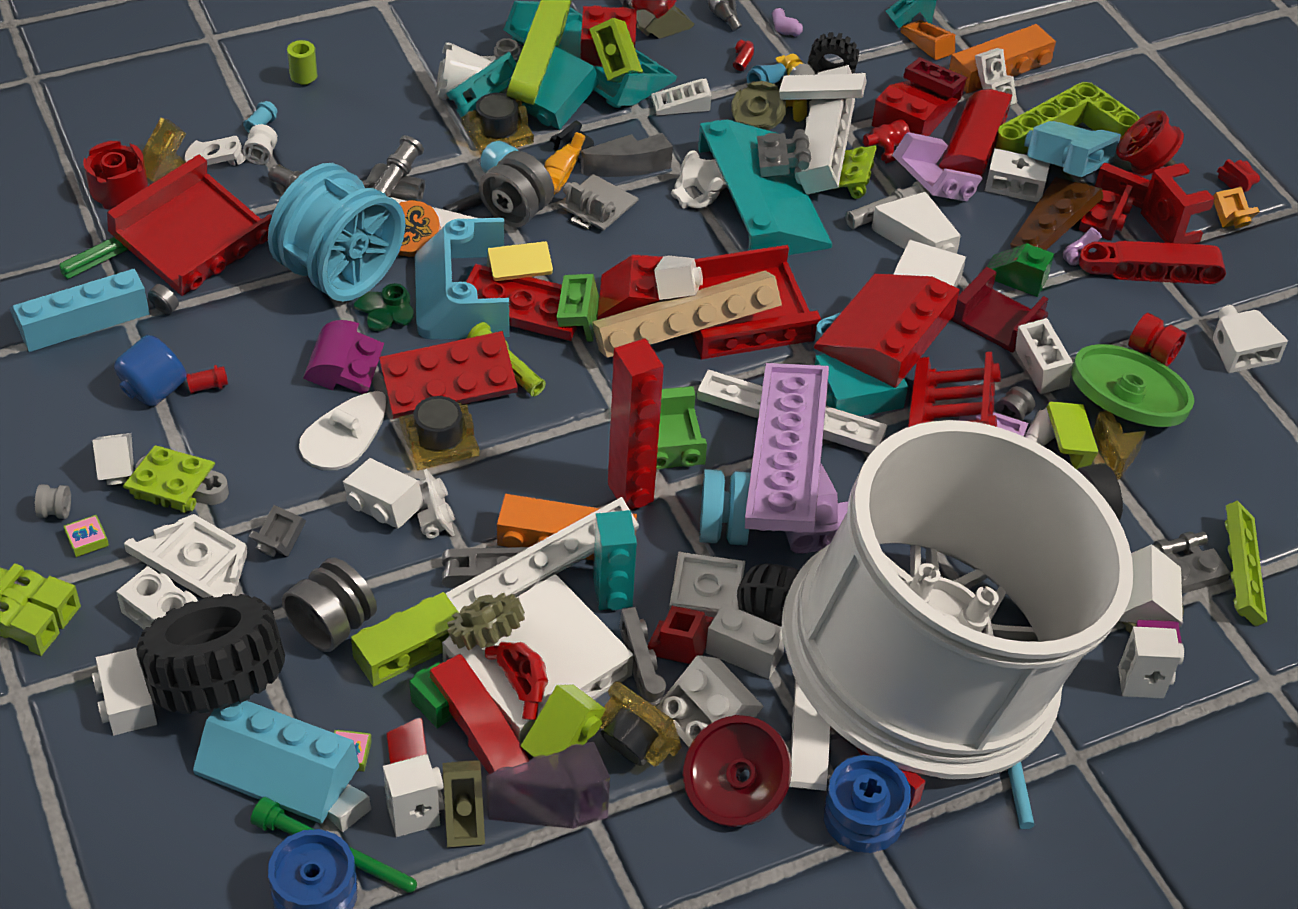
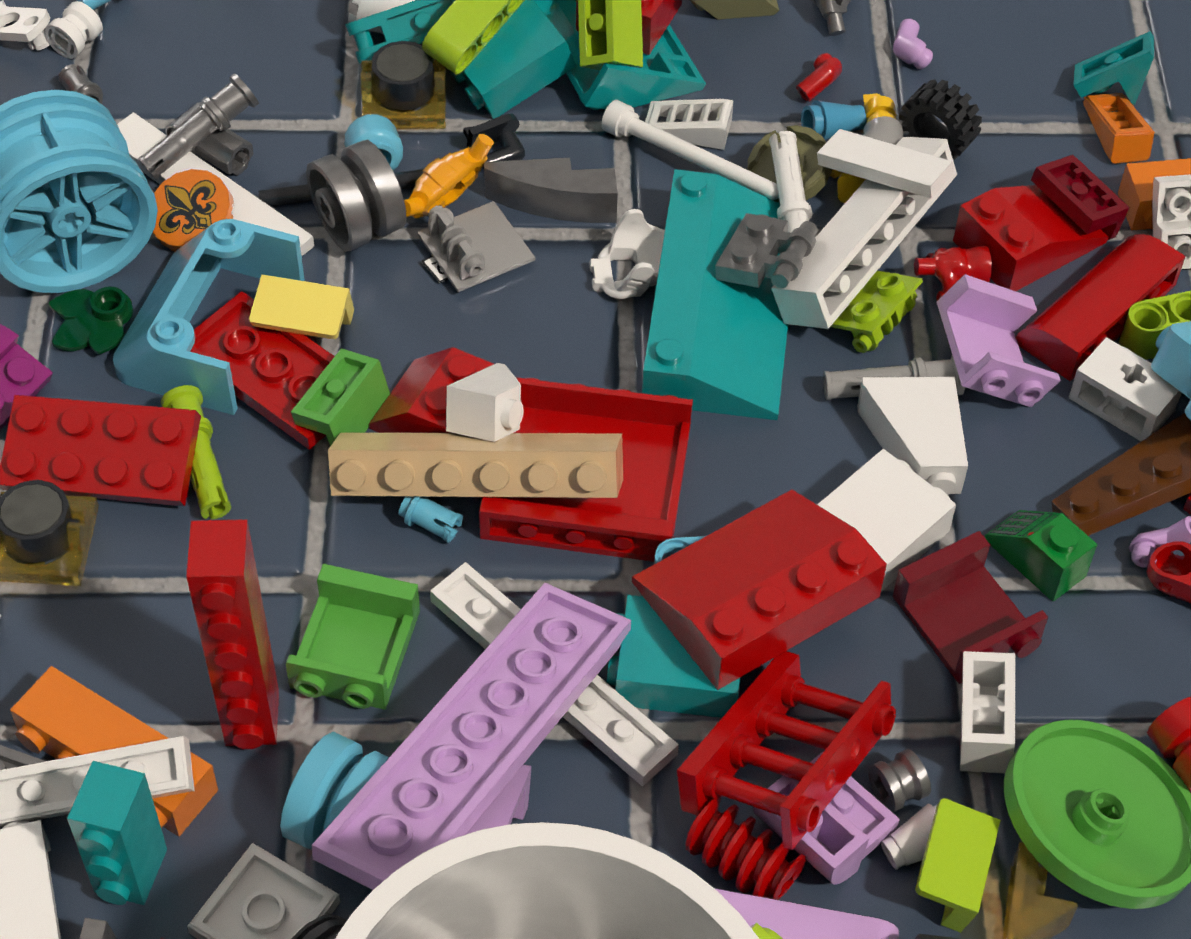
camera: 25 degrees right, 5 degrees up
none -> medium azure pin [398,496,463,543]
none -> white piece [602,100,779,200]
none -> white pin [769,131,812,233]

